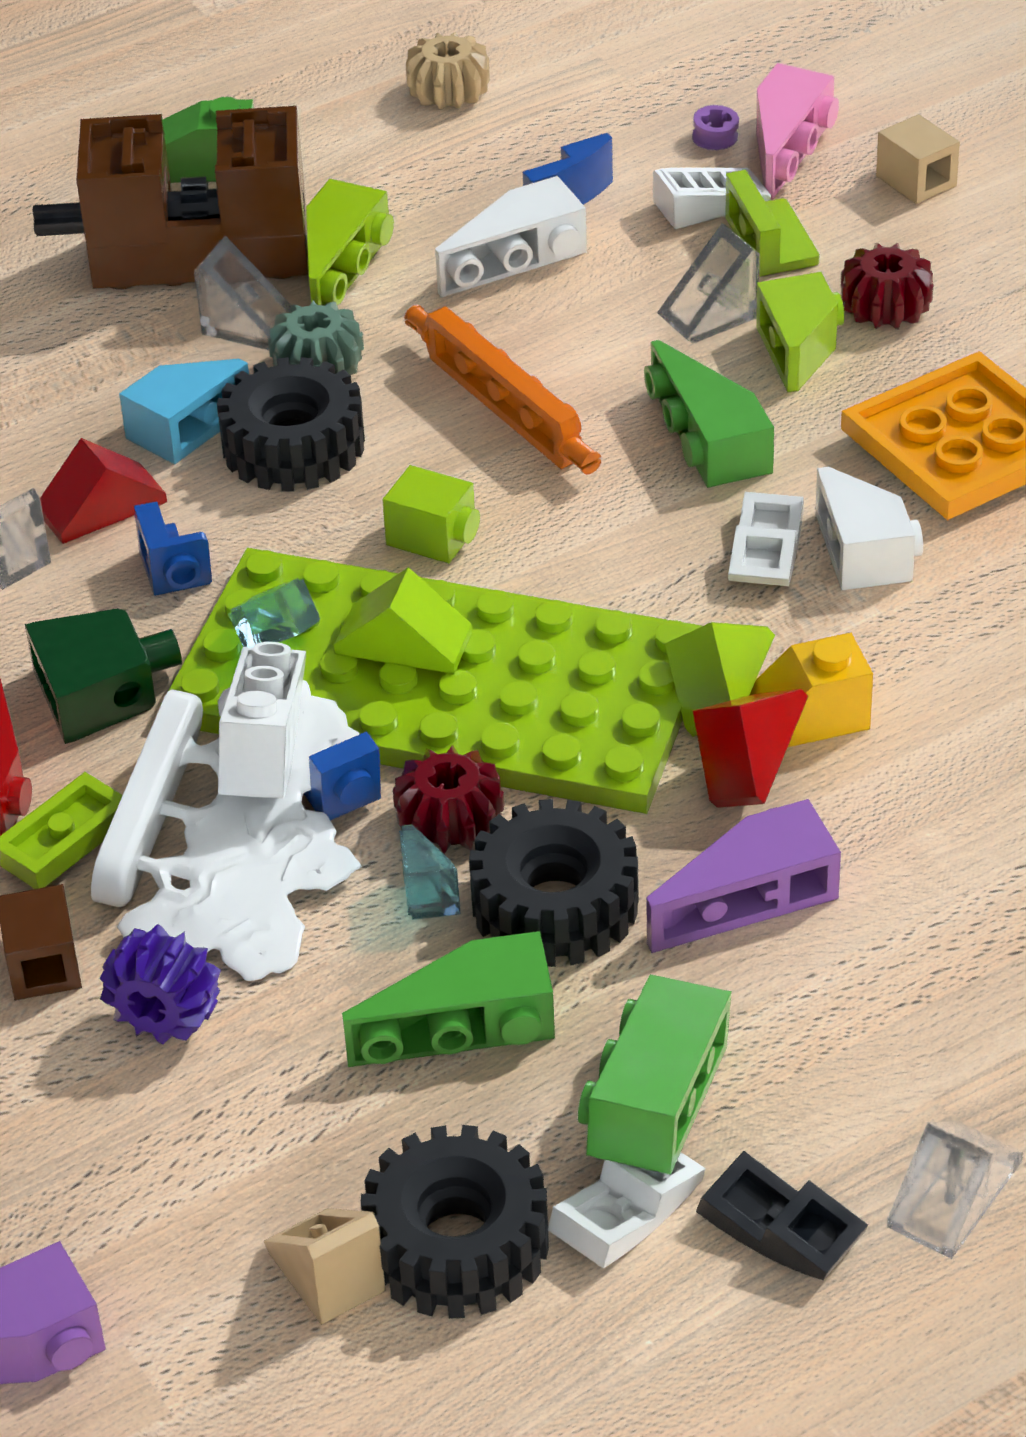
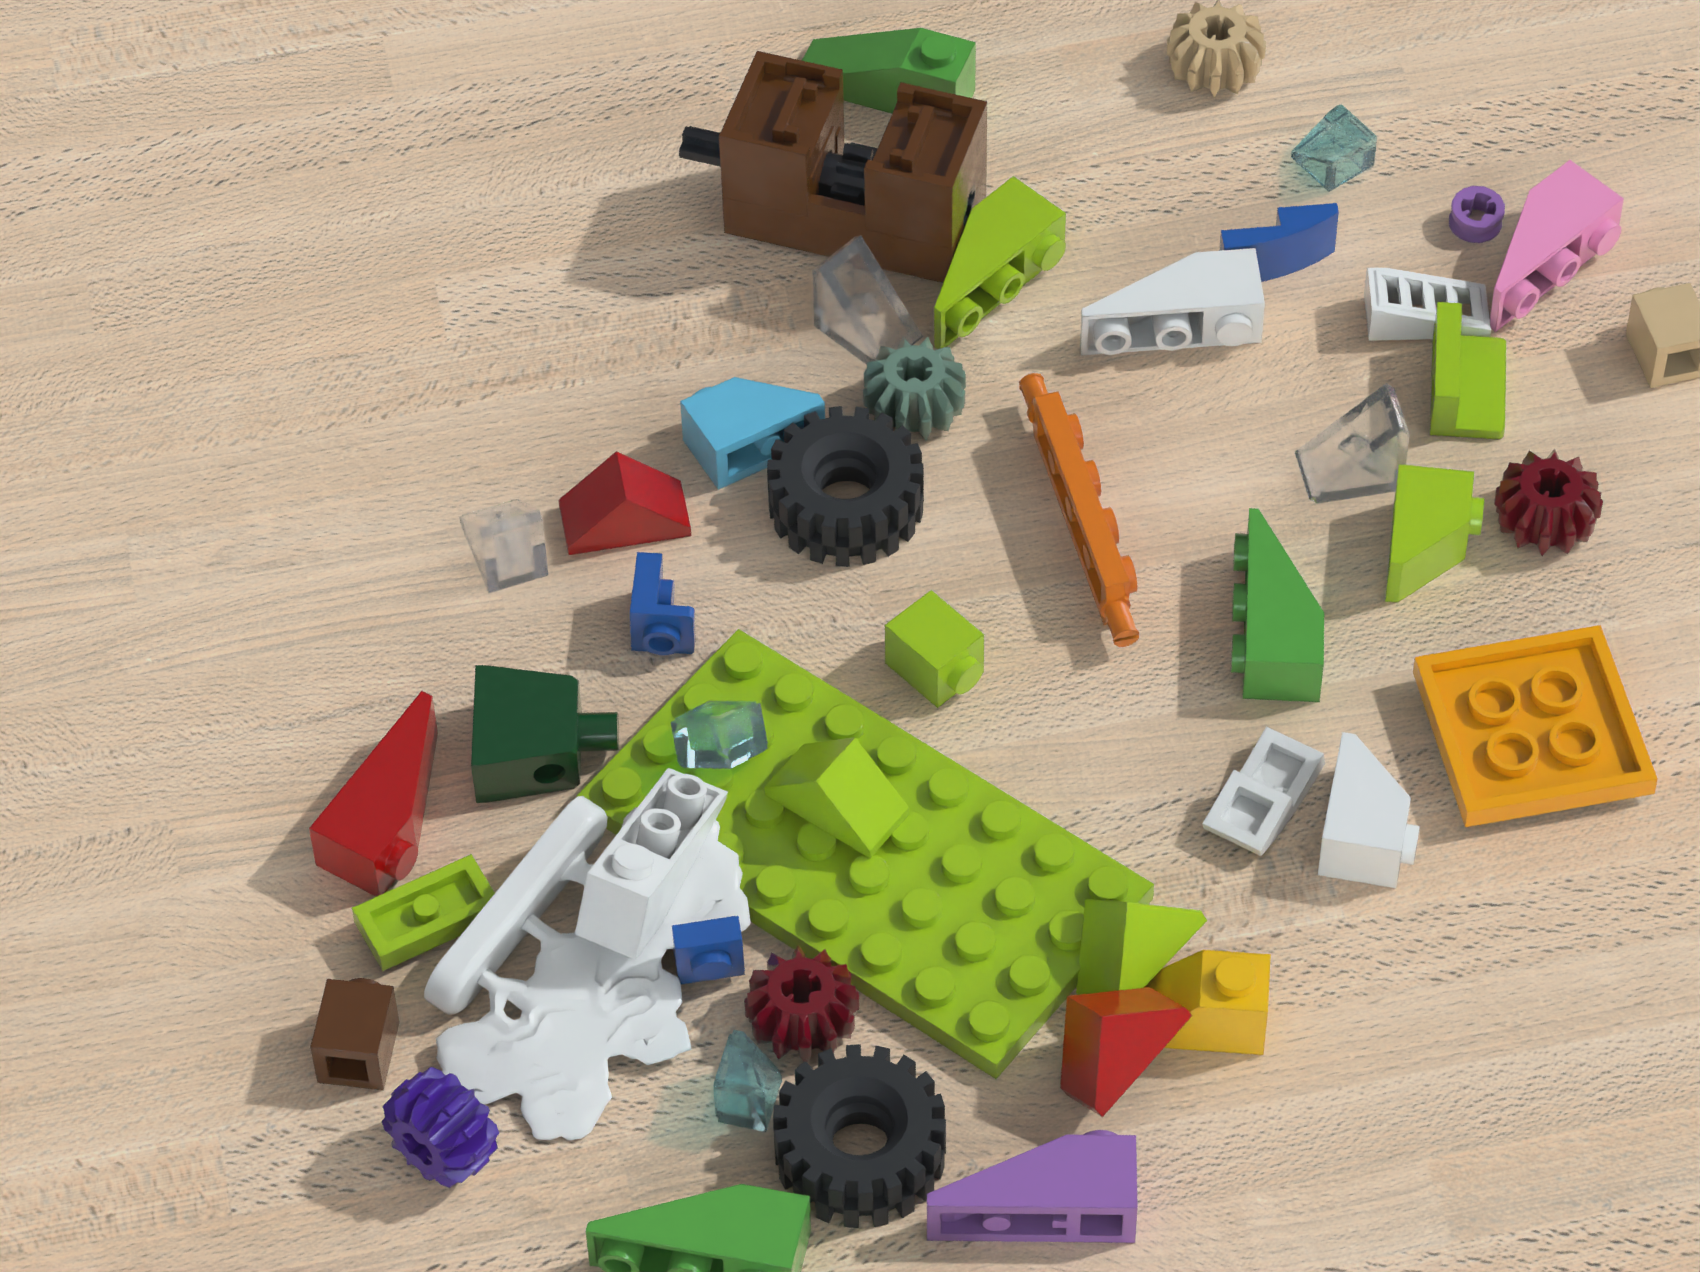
camera: 20 degrees right, 10 degrees up
none -> clear light blue slope [1291,104,1377,192]

